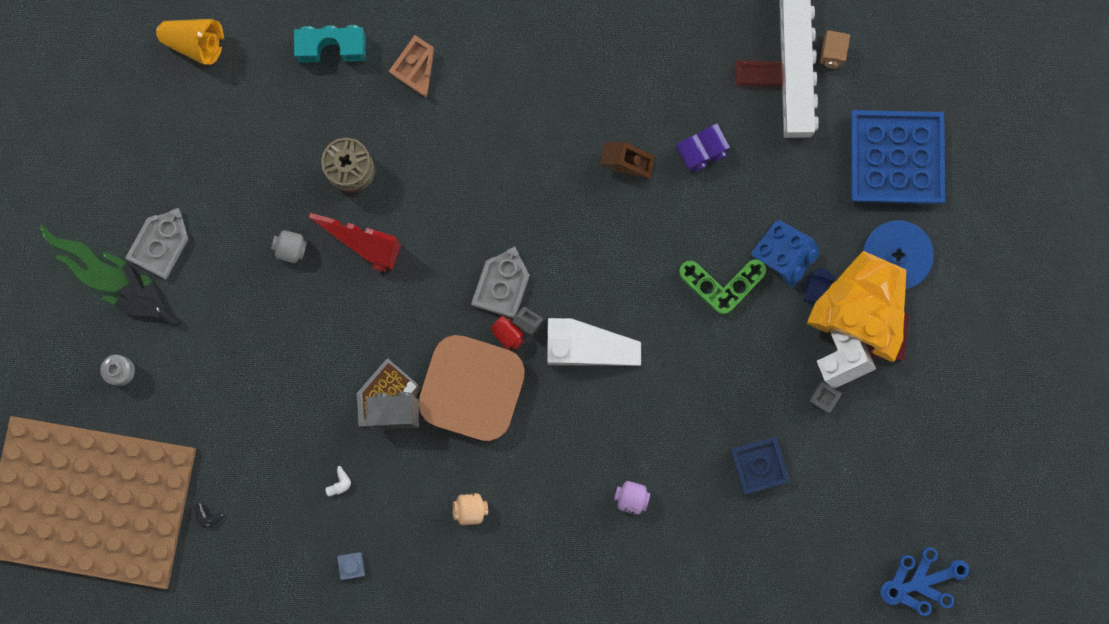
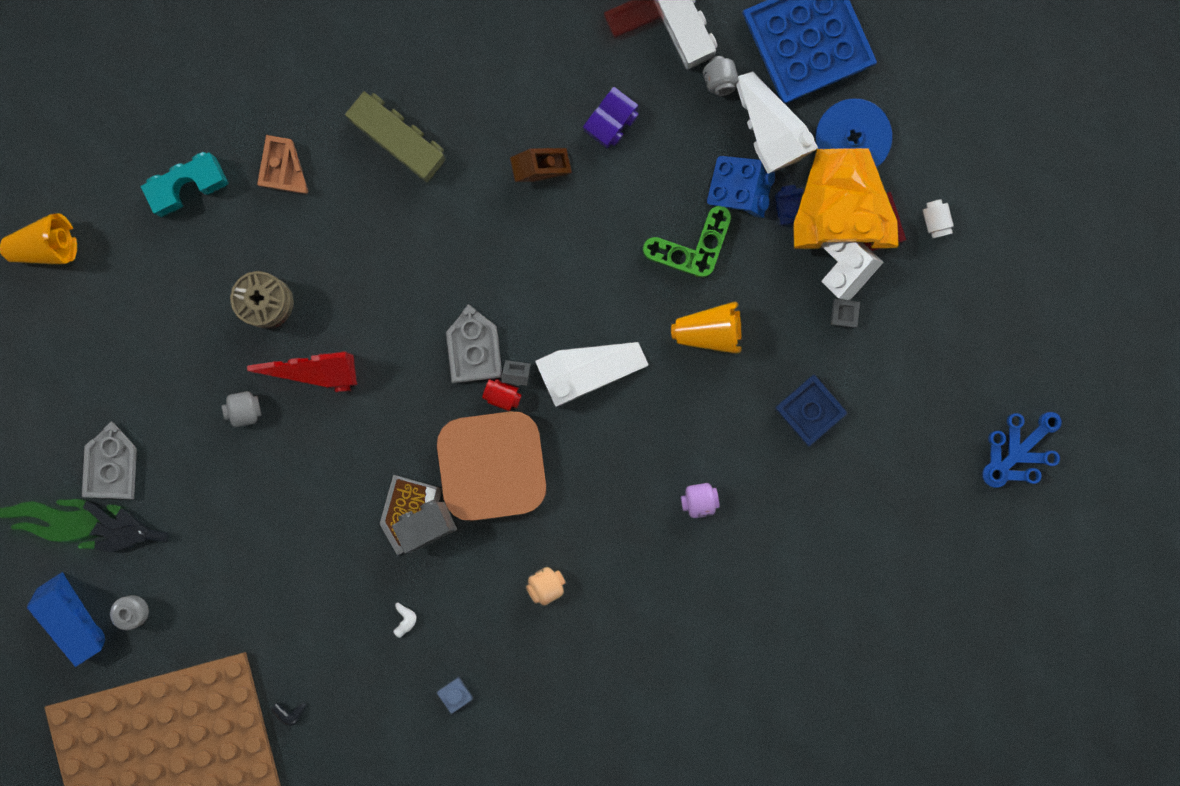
camera: 25 degrees left, 5 degrees up
none -> blue wedge [27,572,105,667]
none -> olive brick [345,91,446,183]
none -> light orange cone [671,302,742,353]
none -> light grey head [703,56,738,96]
none -> white wedge [736,72,818,174]
none -> white brick [923,199,954,239]

